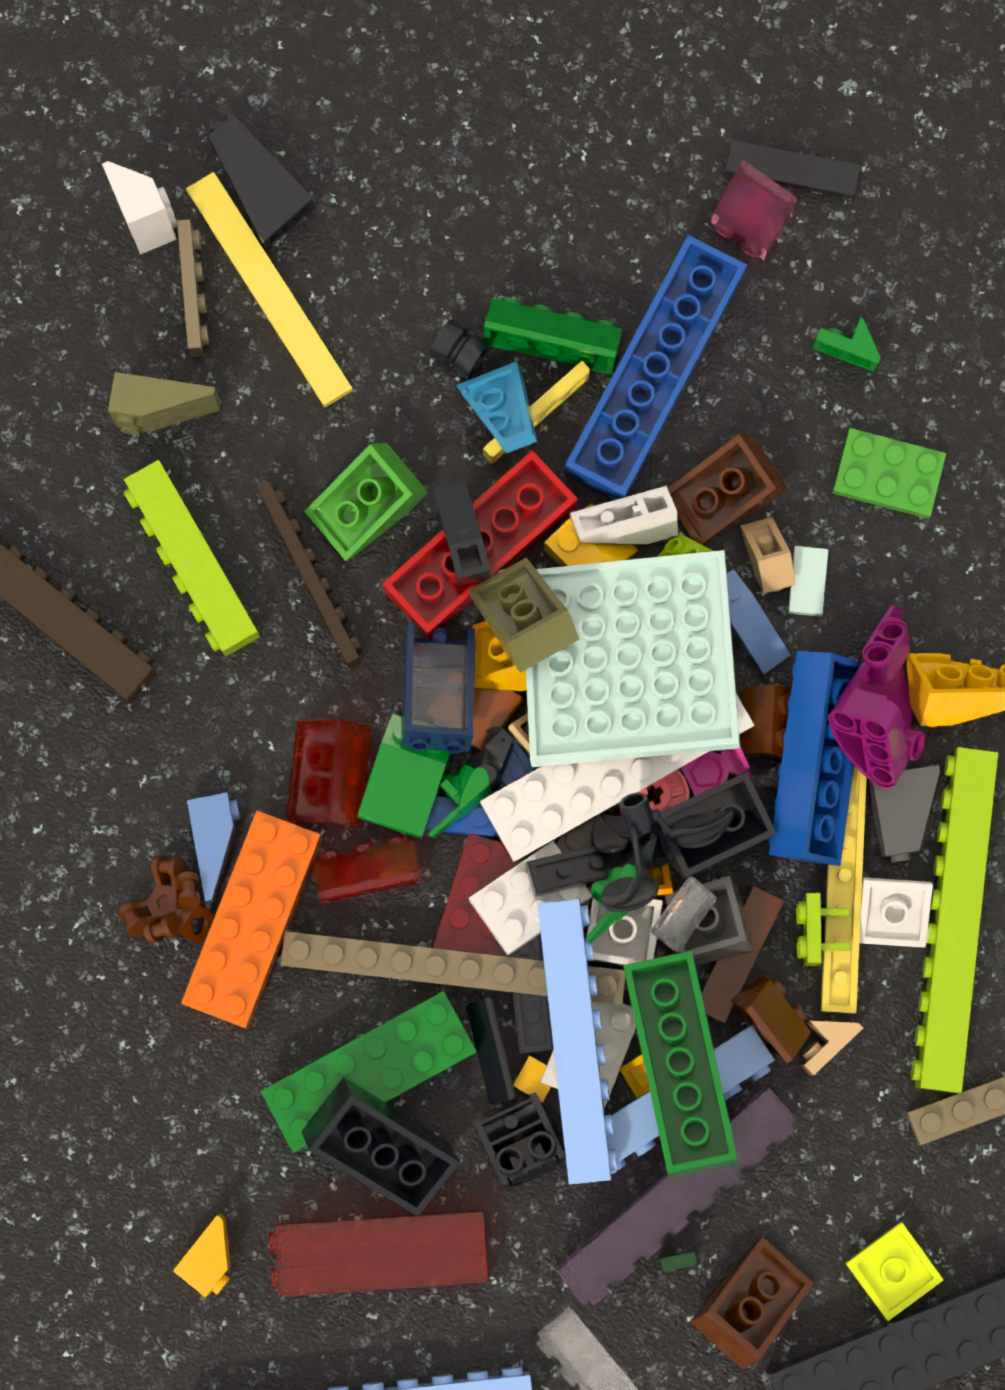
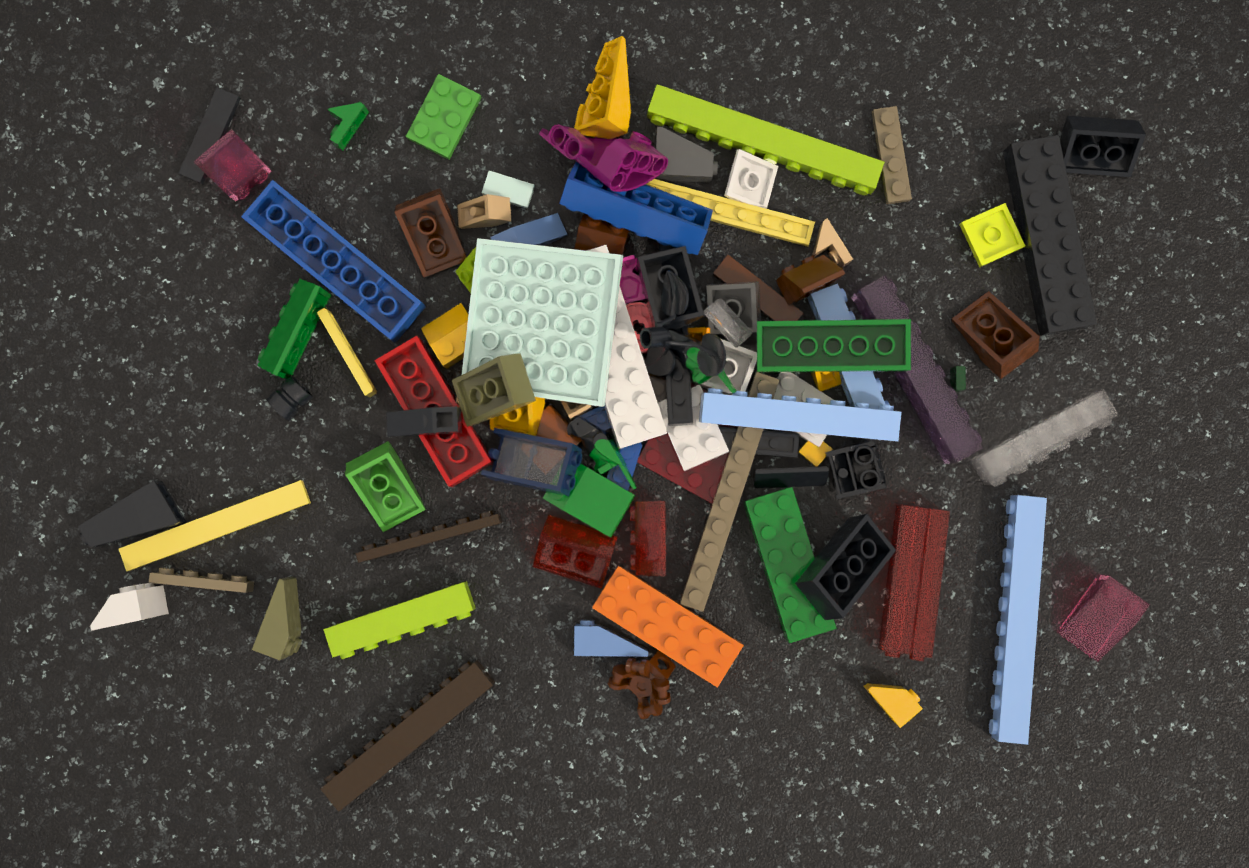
camera: 75 degrees left, 5 degrees up
dark azure wing [456,361,537,453] -> none
white slope [570,486,678,544] -> none
lime plate [796,893,851,966] -> none

